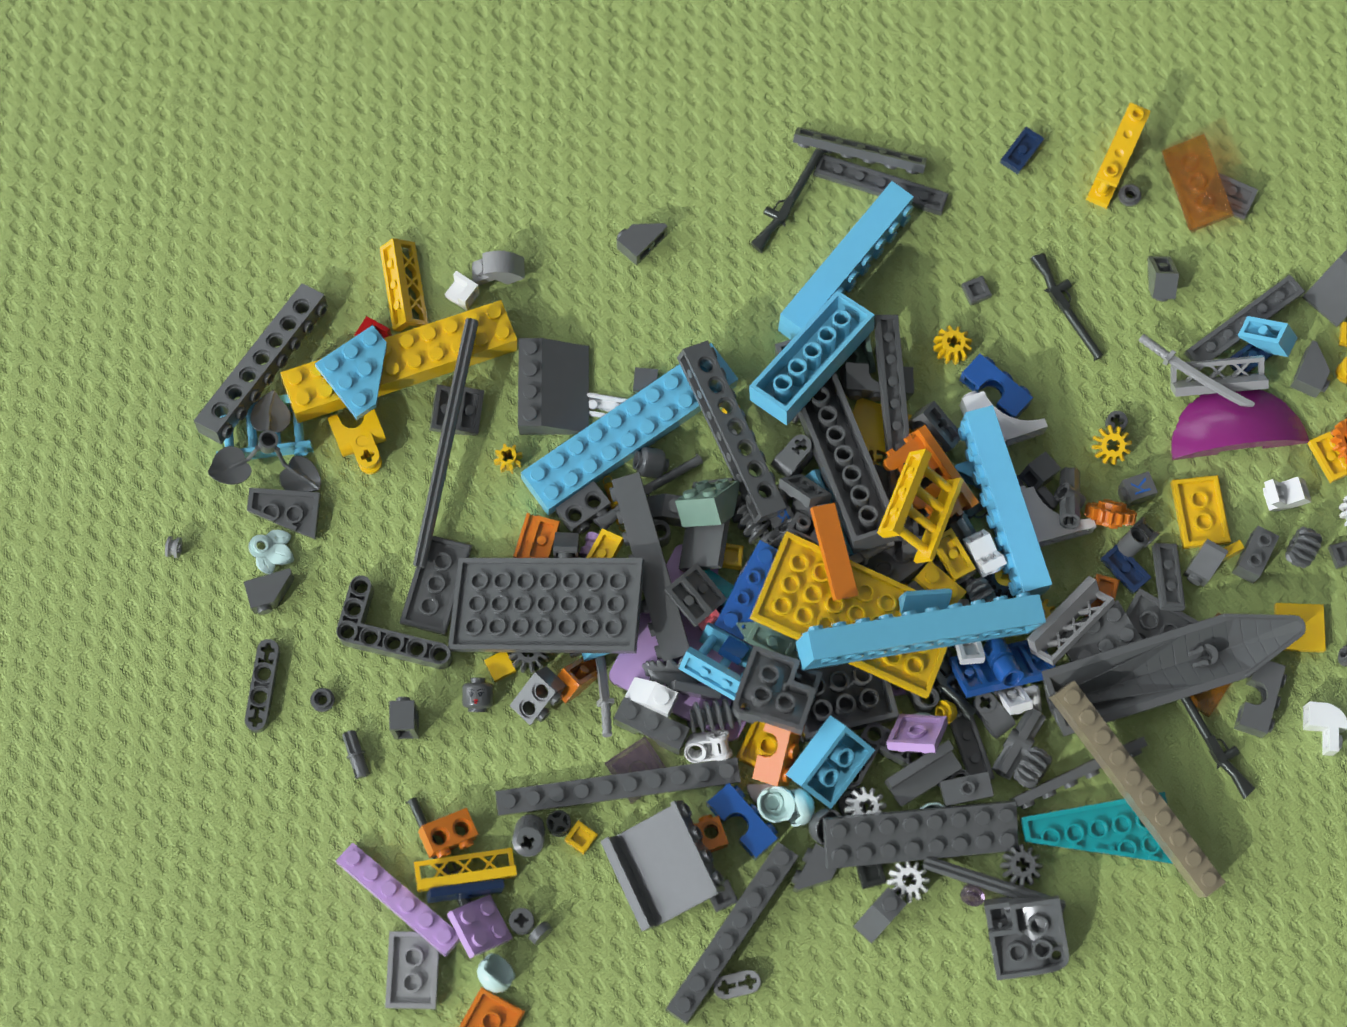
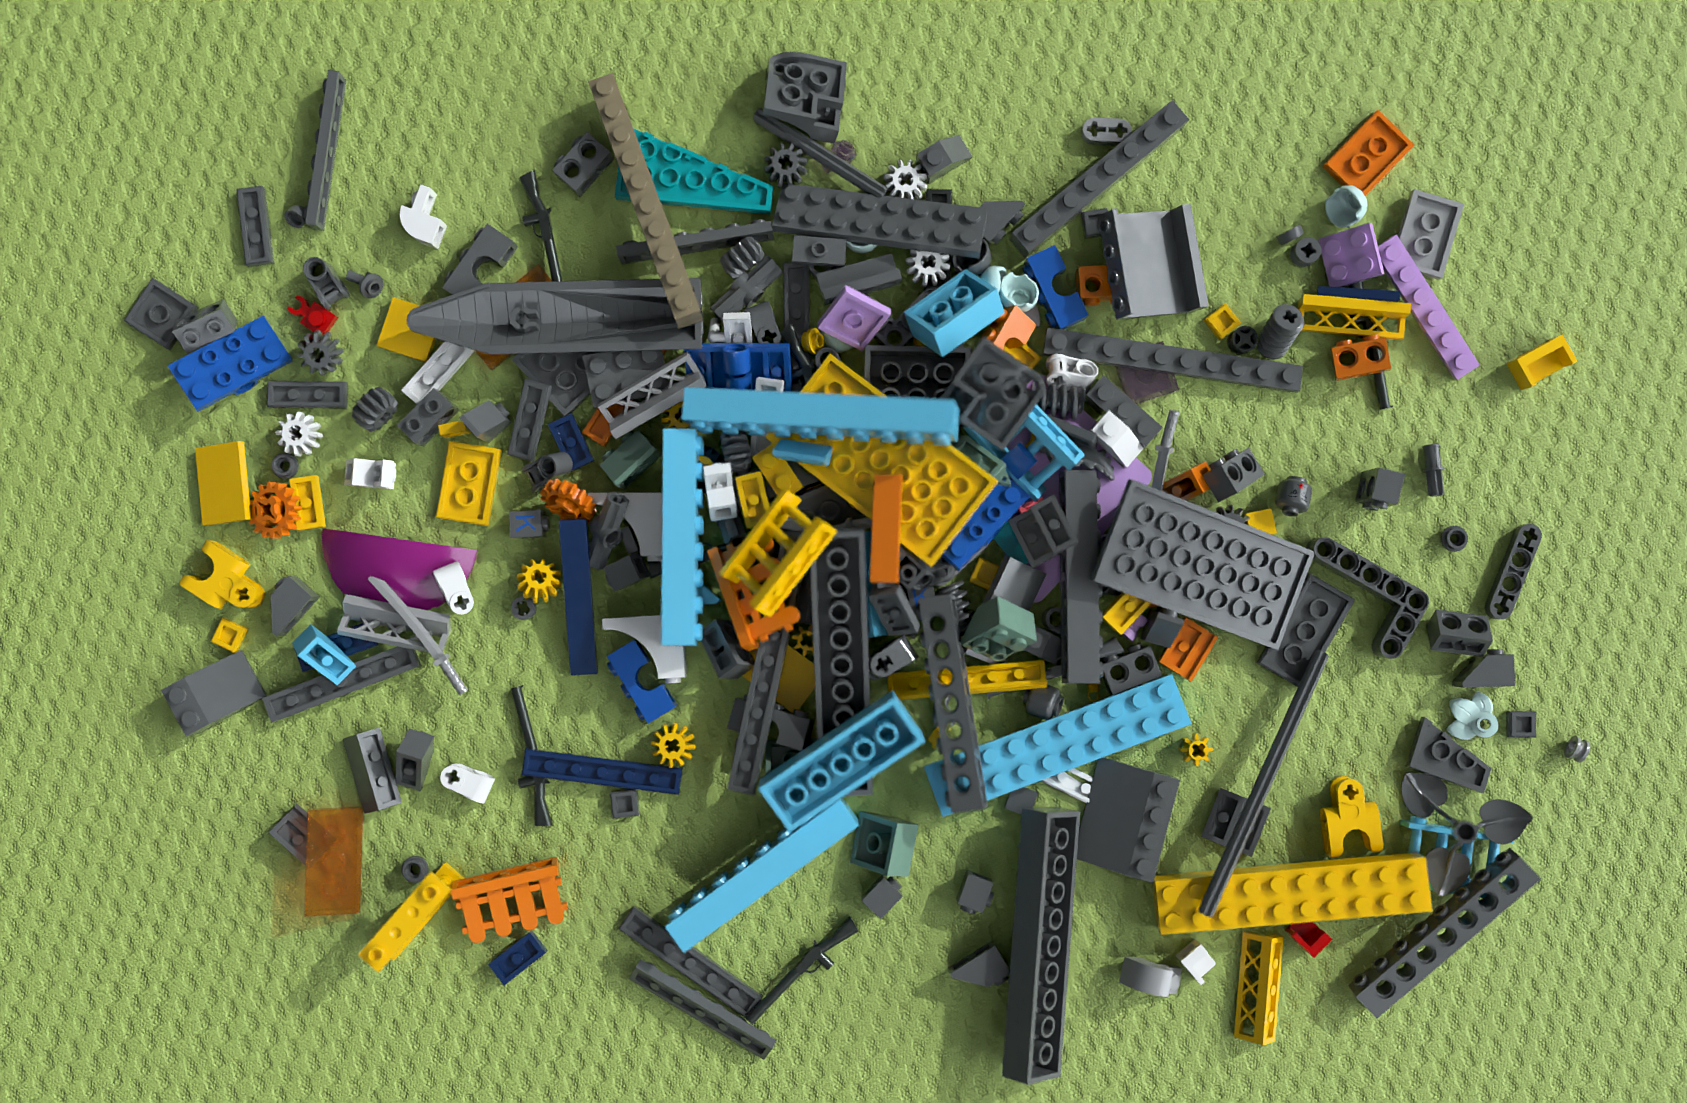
camera: 165 degrees left, 15 degrees up
medium azure plate [315,325,387,420] -> none
none -> dark grey panel [343,727,402,814]
none -> white plate [401,341,475,404]
none -> white piece [432,561,474,614]
none -> white piece [440,763,495,803]
none -> orange fence [451,857,568,943]
none -> dark blue tile [521,748,683,795]
none -> dark grey brick [552,132,614,197]
none -> dark blue tile [559,518,598,675]
none -> sand green slope [600,430,662,490]
none -> sand green slope [850,811,919,877]
none -> dark grey brick [861,874,903,919]
none -> yellow tile [887,660,1047,700]
none -> dark grey brick [956,870,994,914]
none -> dark grey brick [1002,807,1080,1085]
none -> dark grey brick [1426,610,1493,657]
none -> yellow panel [1506,334,1577,390]
none -> dark grey tile [1506,711,1536,738]

